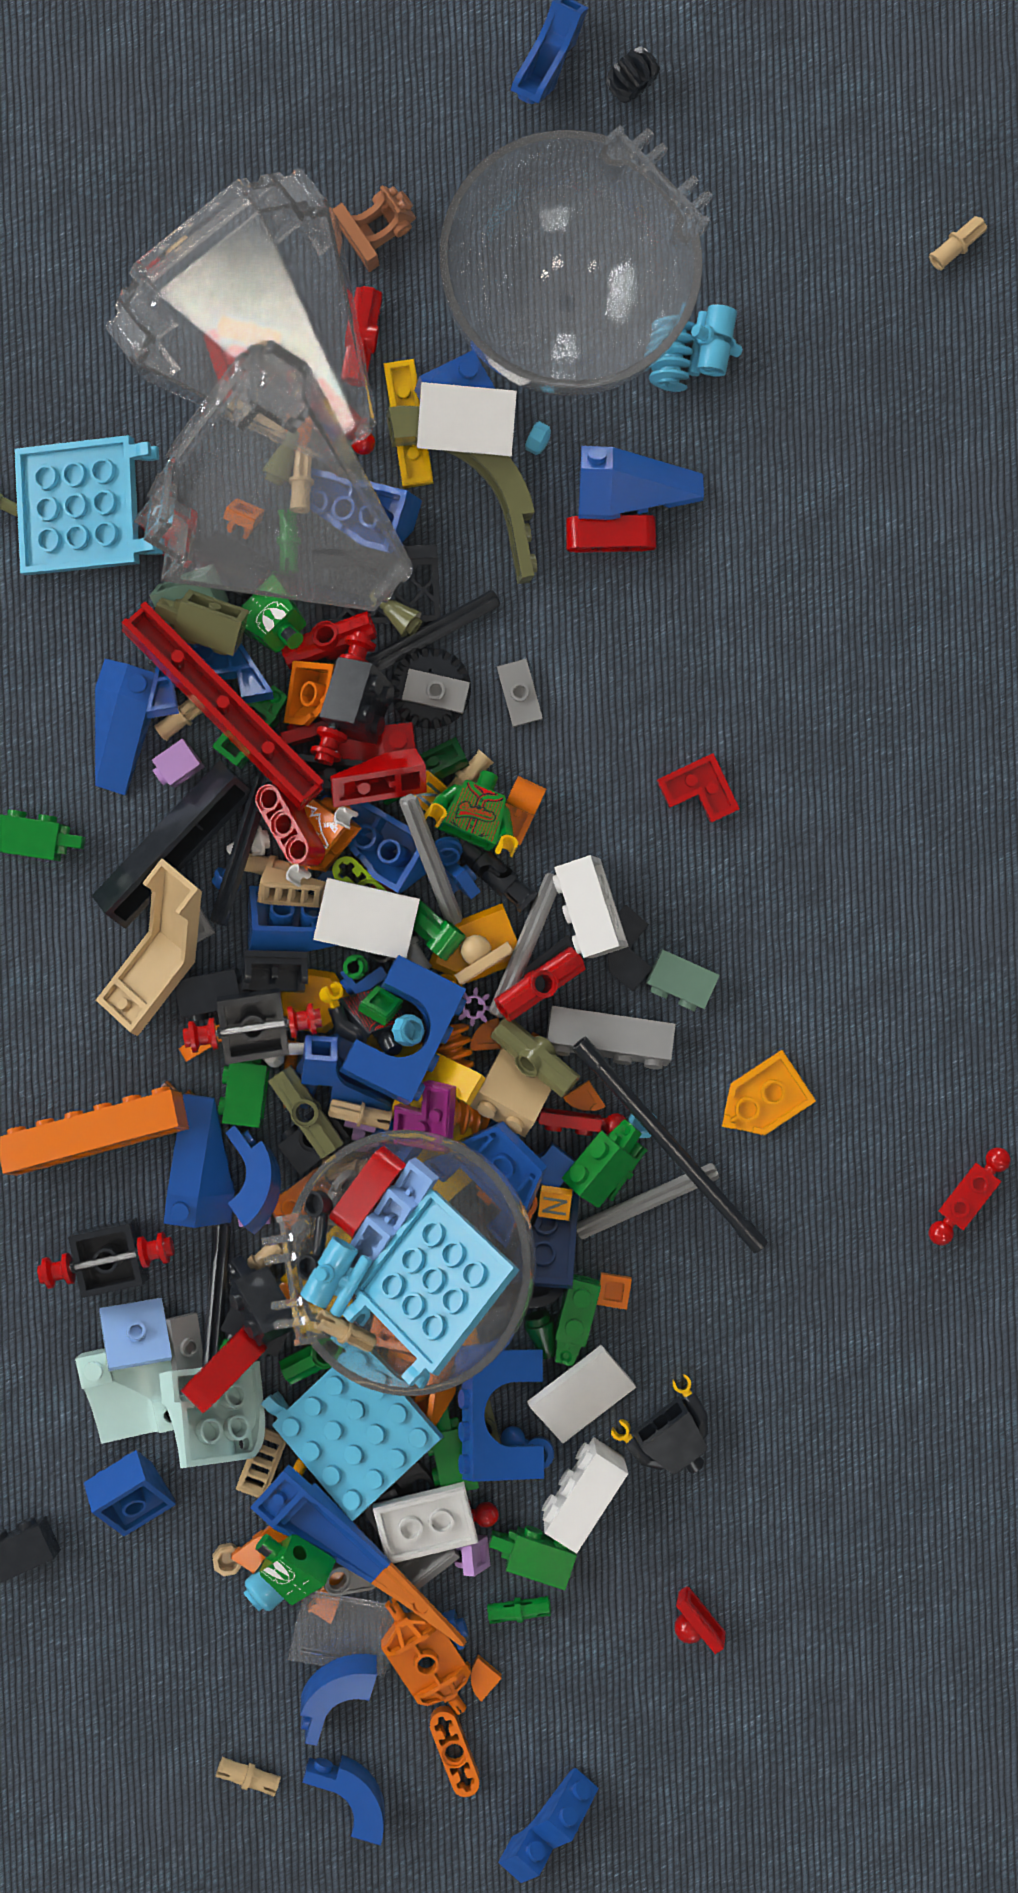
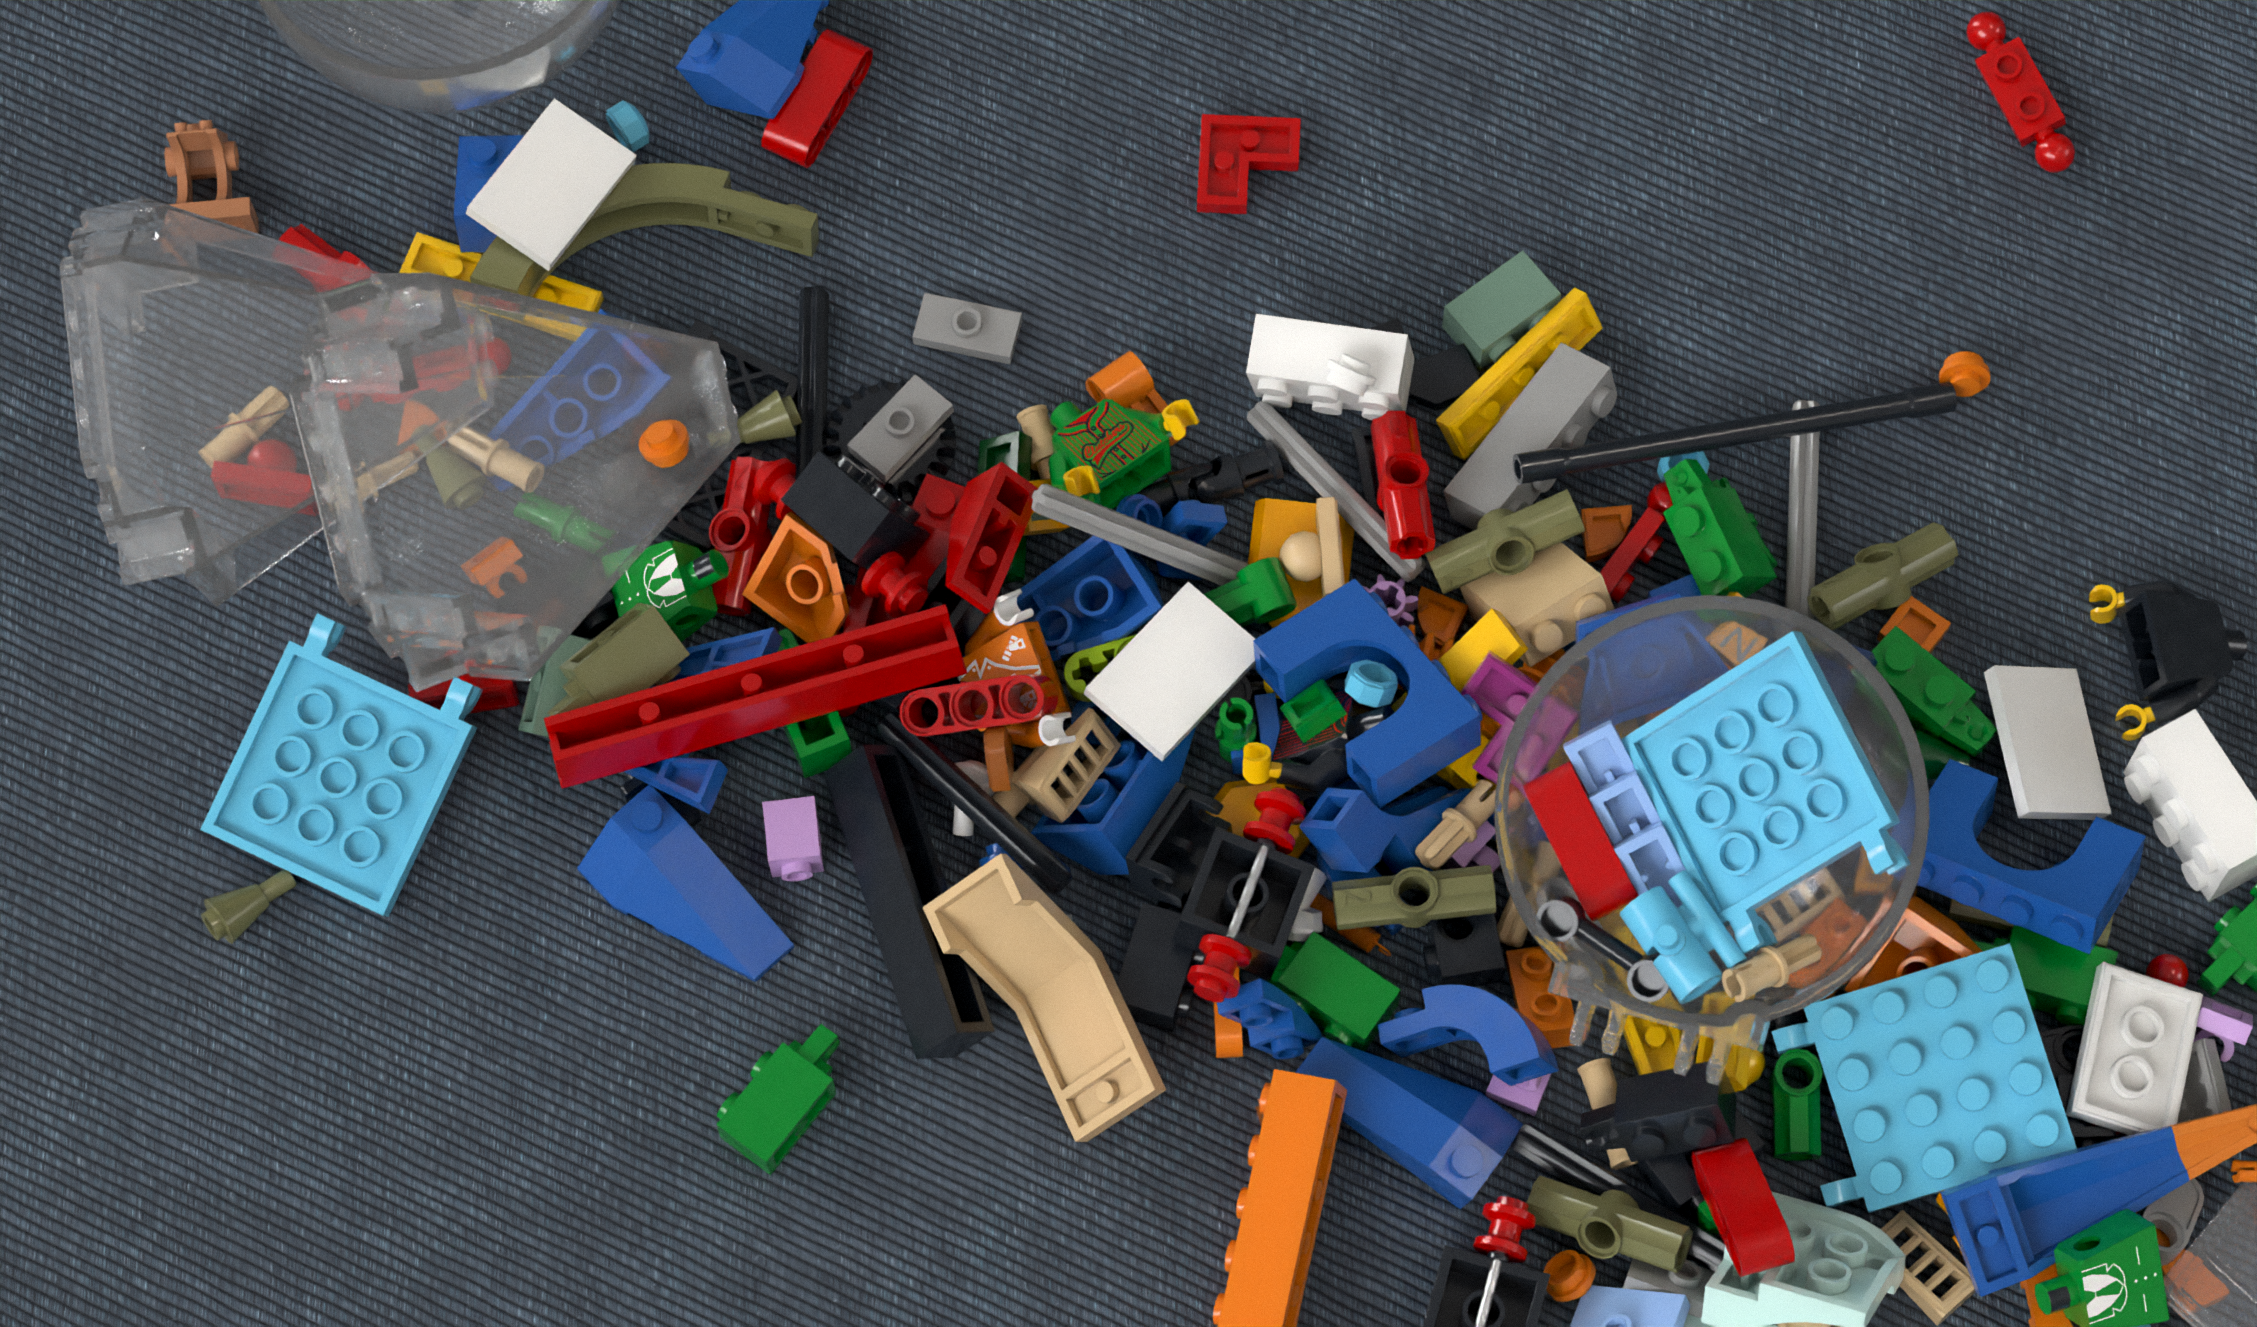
camera: 60 degrees left, 20 degrees down
tan axle [154,699,202,741] -> none
light orange tile [722,1050,816,1135] -> none
none -> orange plate [638,419,689,468]
none -> dark orange tile [984,725,1014,792]
none -> blue slope [1217,978,1322,1059]
none -> white plate [1326,353,1376,396]
none -> yellow tile [1436,287,1603,460]
none -> olive piece [1526,1175,1693,1273]
none -> orange plate [1543,1250,1596,1302]
none -> olive piece [1807,522,1958,631]
none -> orange plate [1939,351,1991,397]

